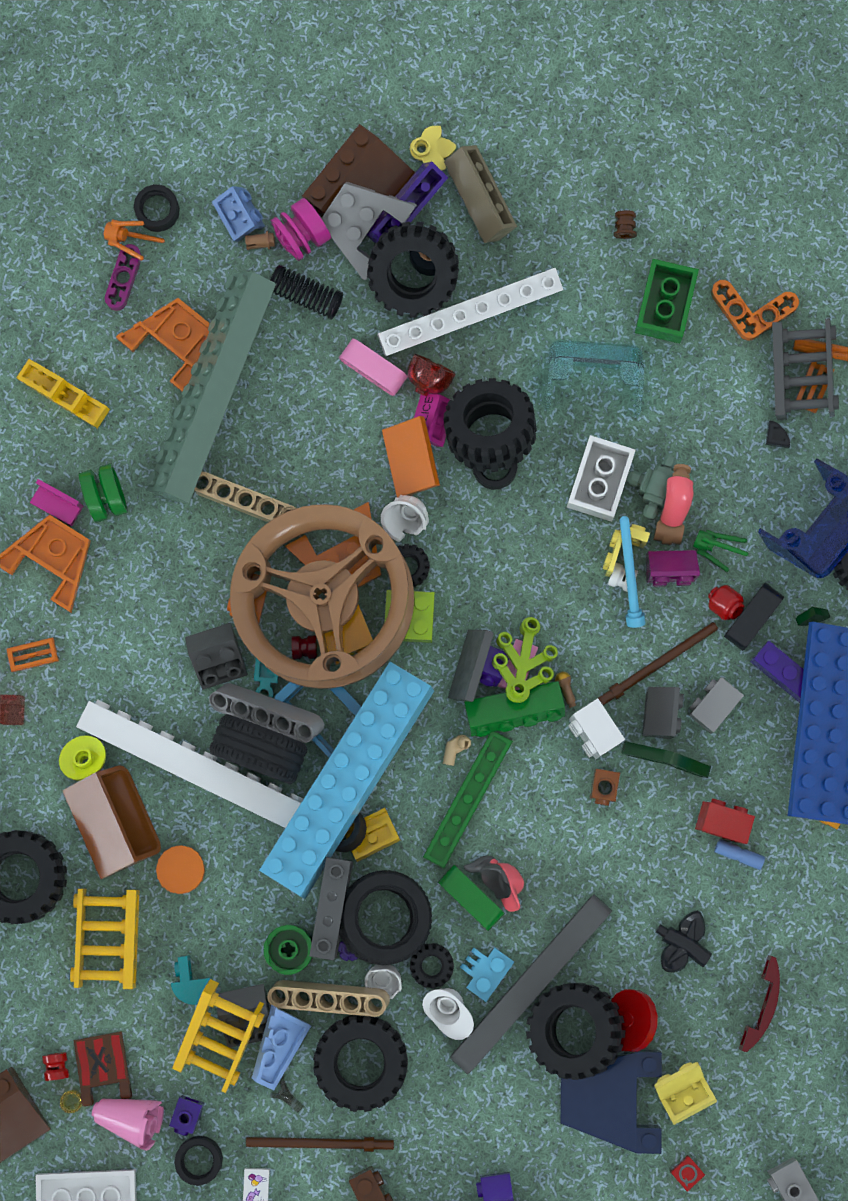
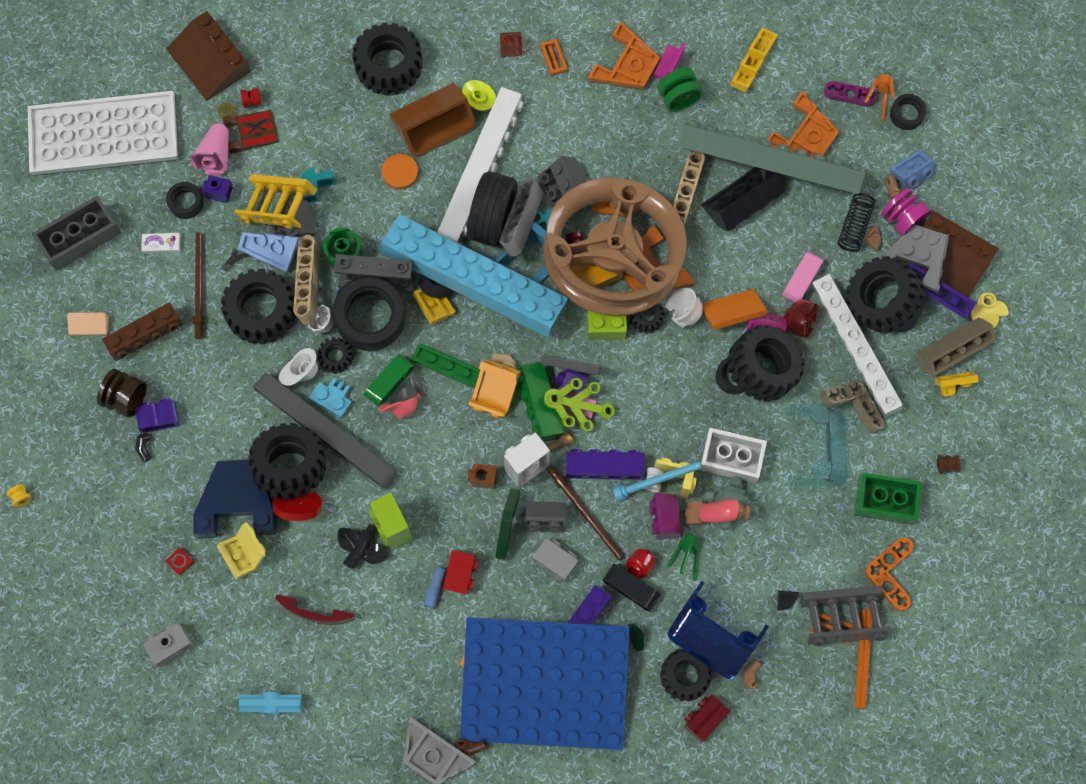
camera: 80 degrees right, 10 degrees down
yellow fence [70,889,140,989] -> none
none -> lime brick [368,492,413,550]
none -> light orange panel [468,359,521,418]
none -> dark purple brick [566,449,644,480]
none -> black slope [701,167,785,231]
none -> dark tan beam [821,381,884,434]
none -> medium nougat tile [863,226,881,251]
none -> yellow hinge [934,371,979,397]

